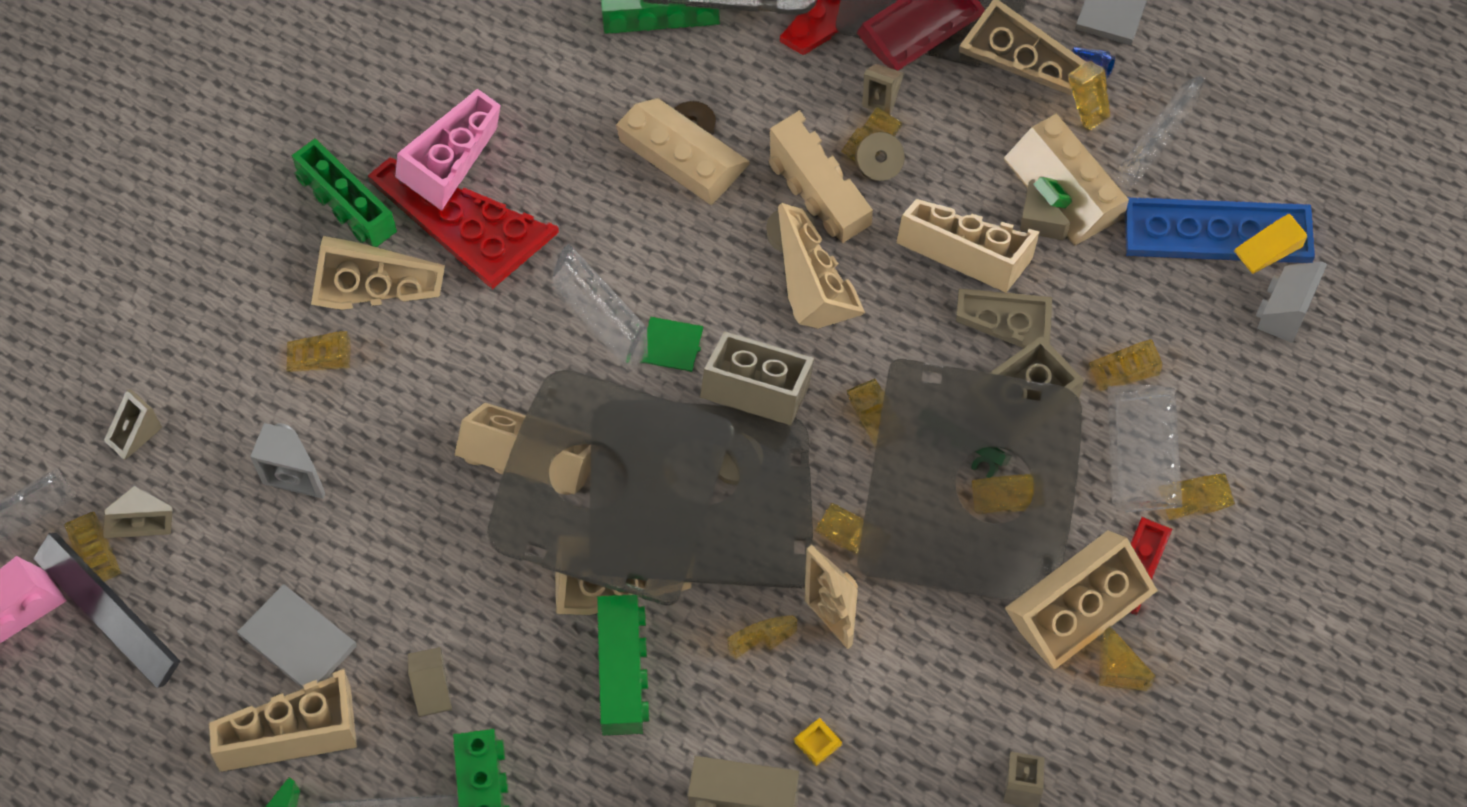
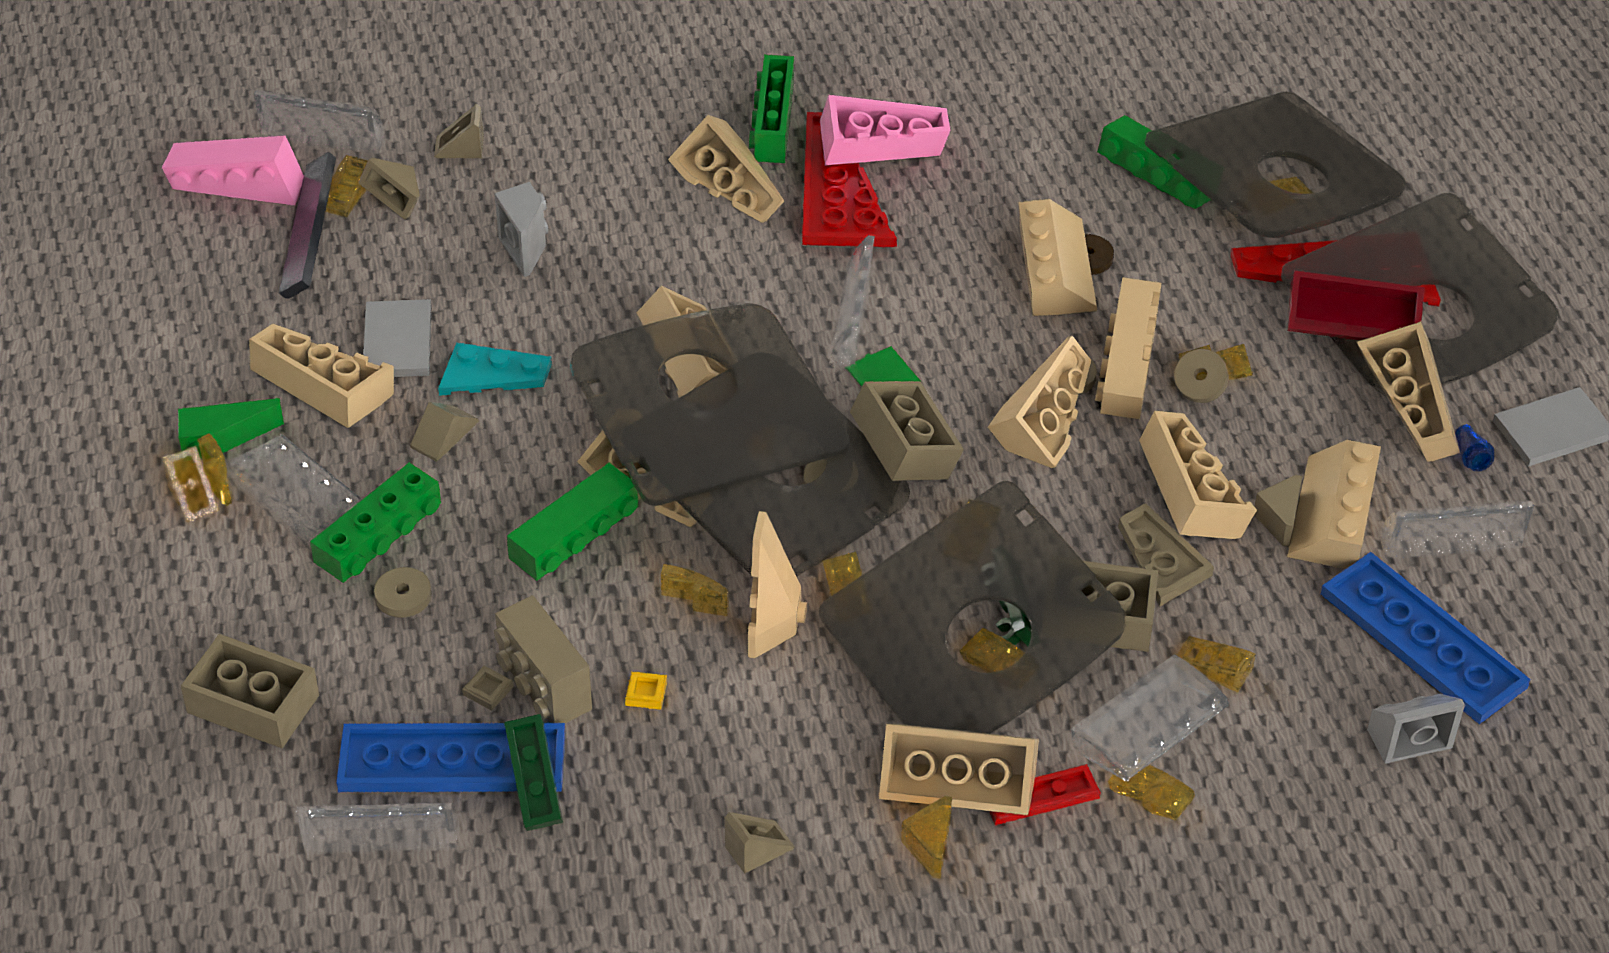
camera: 45 degrees right, 15 degrees down
clear yellow slope [287,331,351,372] -> none
dark tan slope [862,64,904,116] -> none
green tile [1033,177,1073,209] -> none
clear yellow slope [1068,61,1111,131] -> none
yellow slope [1234,214,1307,274] -> none
none -> teal wing [438,342,552,396]

